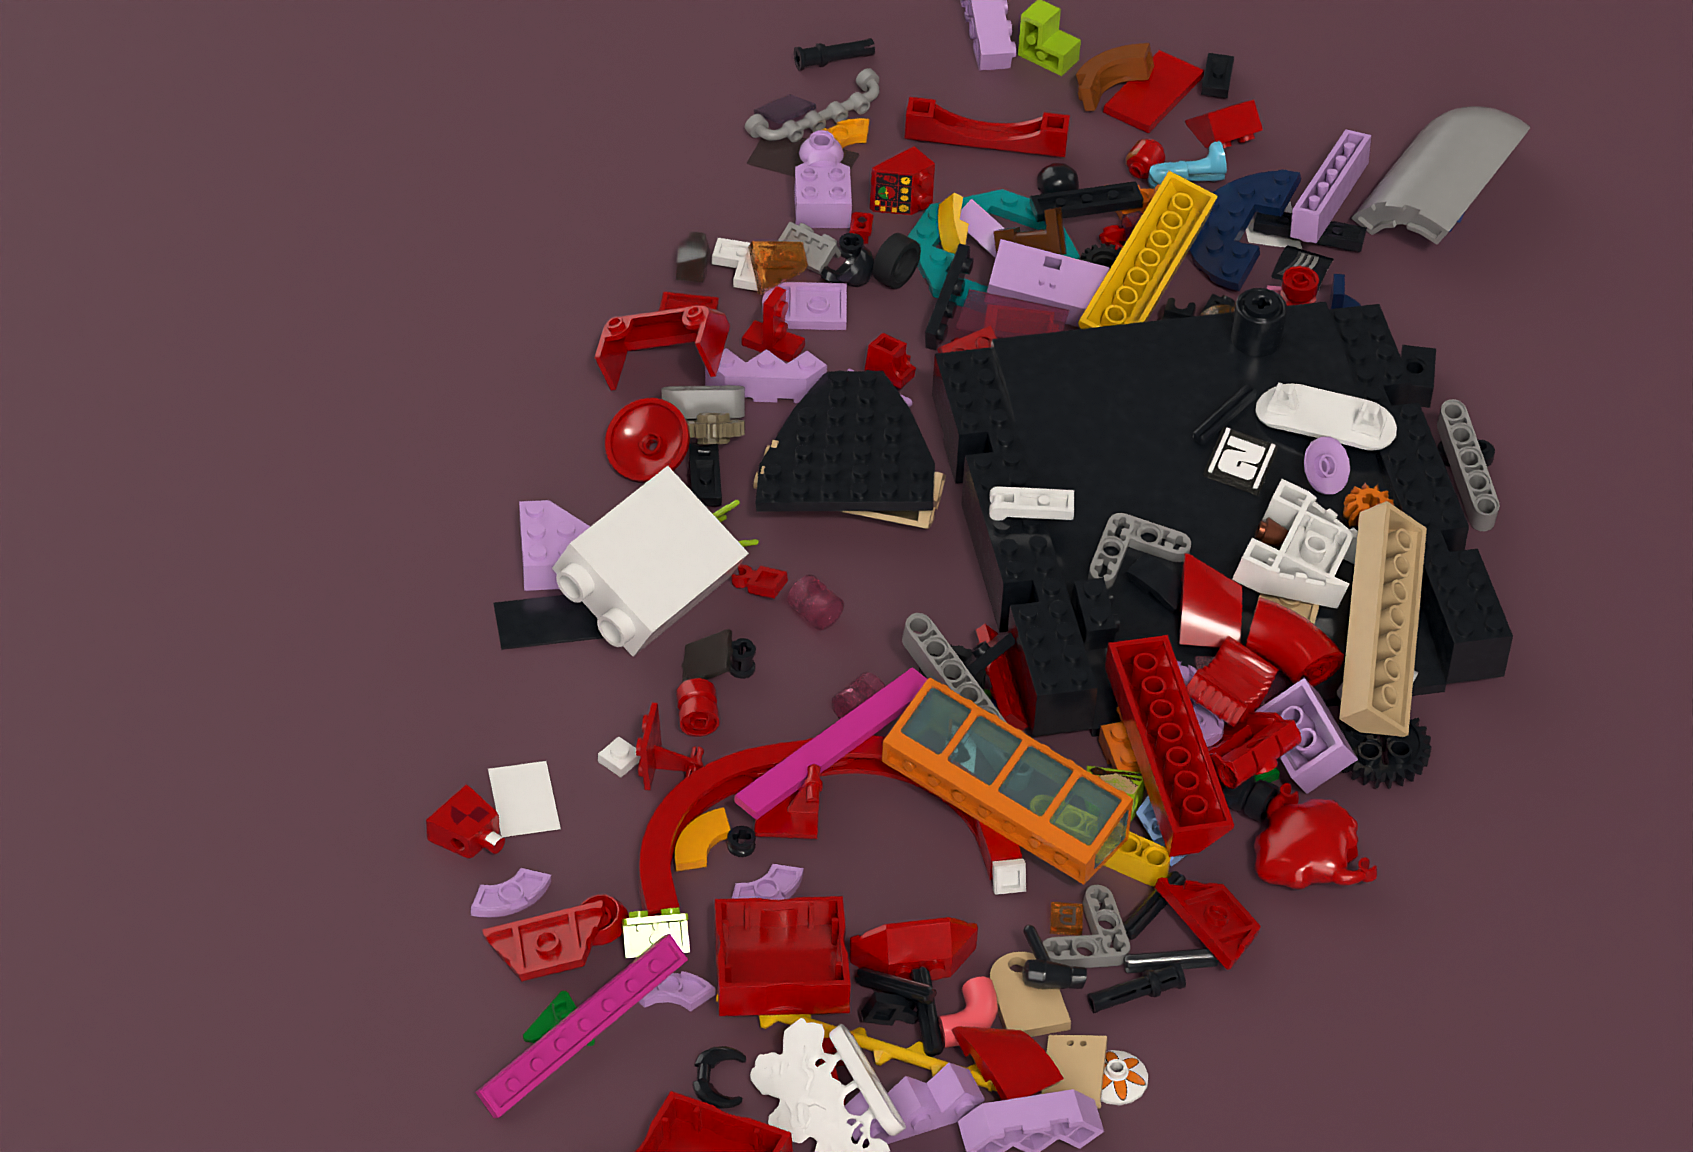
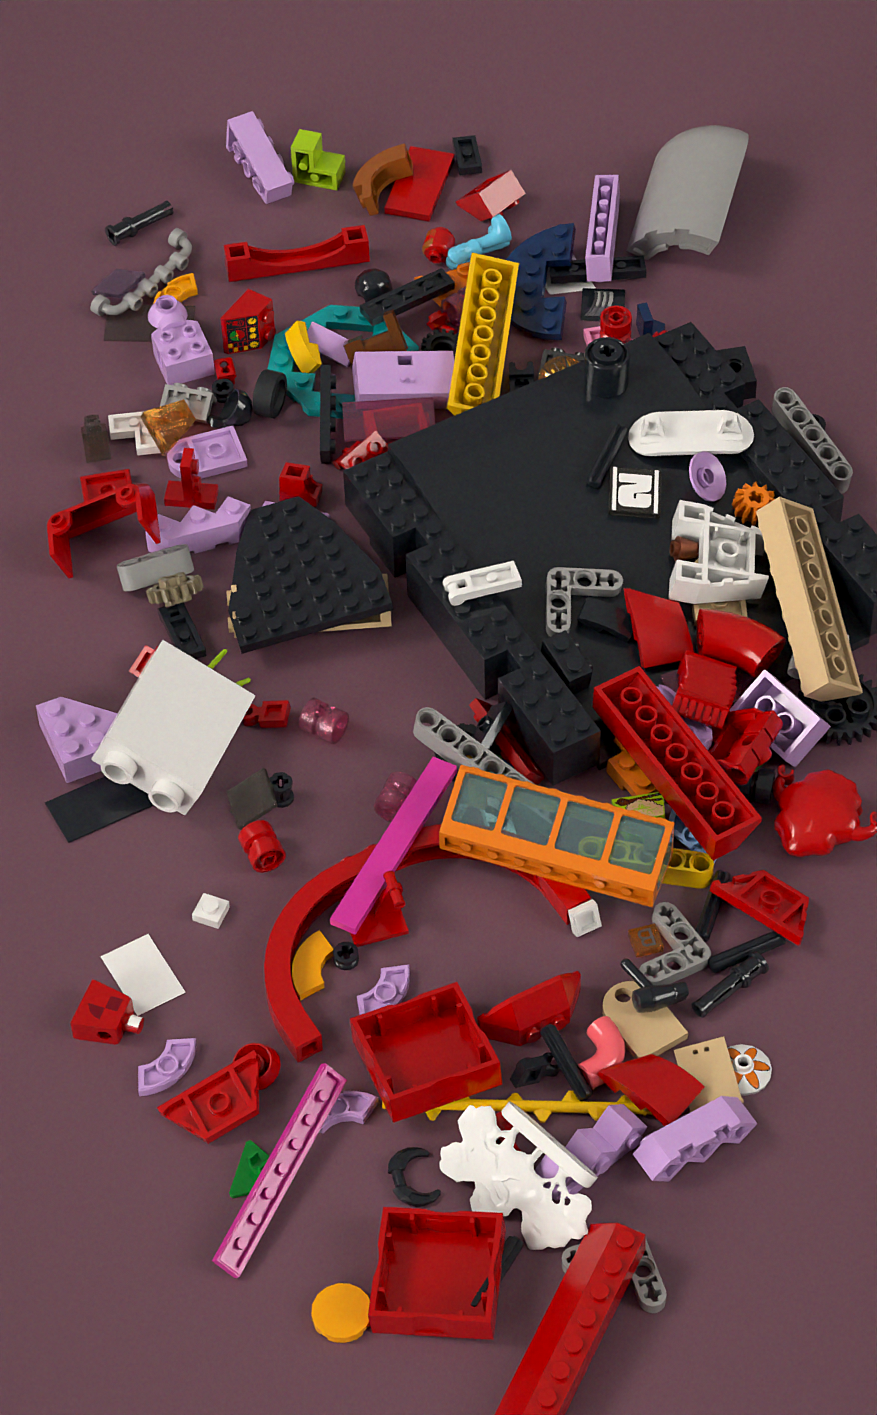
camera: 15 degrees left, 5 degrees up
red dish [605,398,690,482] -> none
bracket [622,908,690,958] -> none
red plate [636,702,704,790] -> none
black axle [855,967,937,1005] -> none

